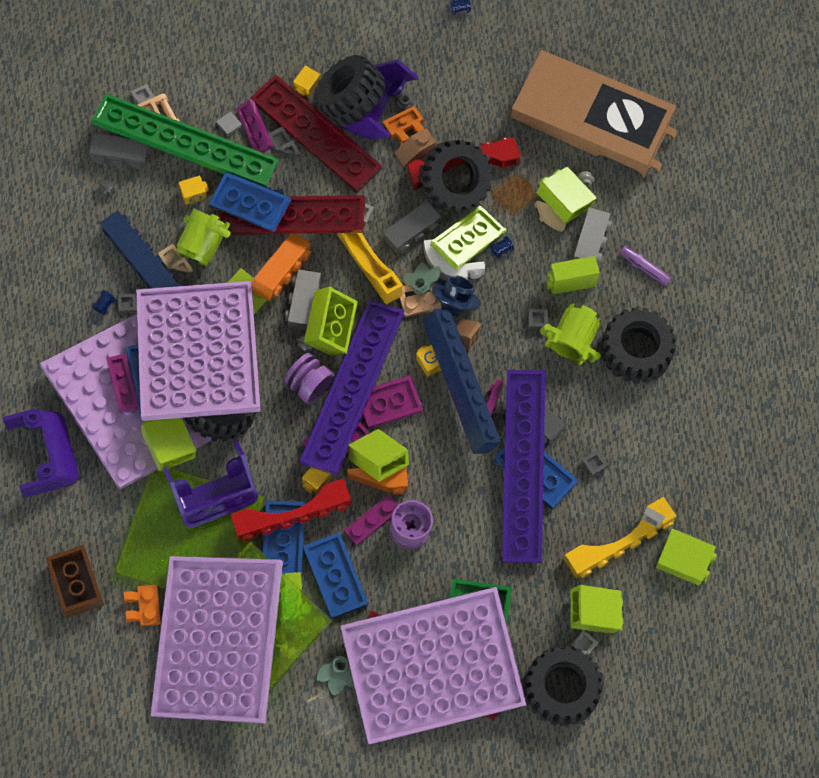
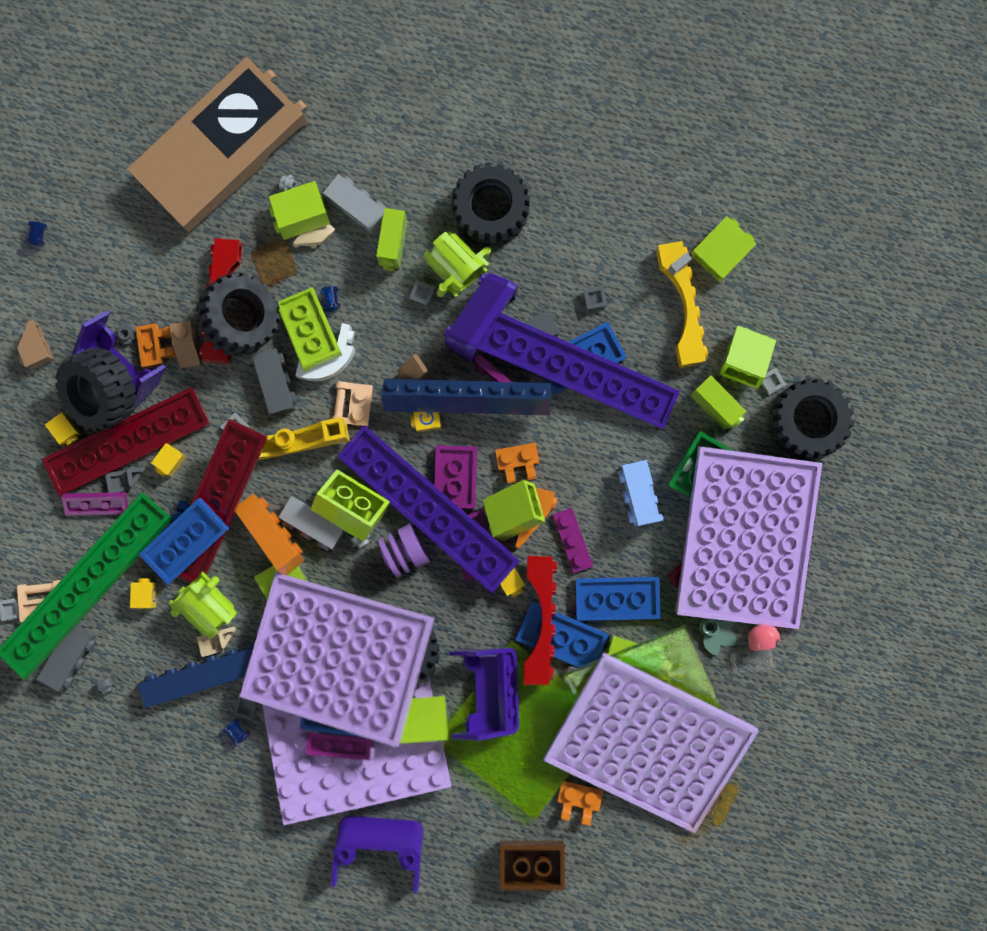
camera: 65 degrees left, 15 degrees up
light grey tile [216,111,242,137] -> none
medium lavender wheel [389,500,433,550] -> none
sand green plate [404,262,440,295] -> none
dark blue helmet [432,275,480,317] -> none
medium lavender pin [619,245,672,286] -> none
none -> medium nougat slope [17,320,54,370]
none -> yellow brick [151,443,187,477]
none -> yellow plate [274,429,295,450]
none -> dark purple windscreen [443,272,518,364]
none -> orange plate [495,443,539,484]
none -> light blue wedge [618,460,663,527]
none -> lime brick [690,376,746,431]
none -> clear yellow plate [711,781,741,827]
none -> coral hair [748,624,780,651]

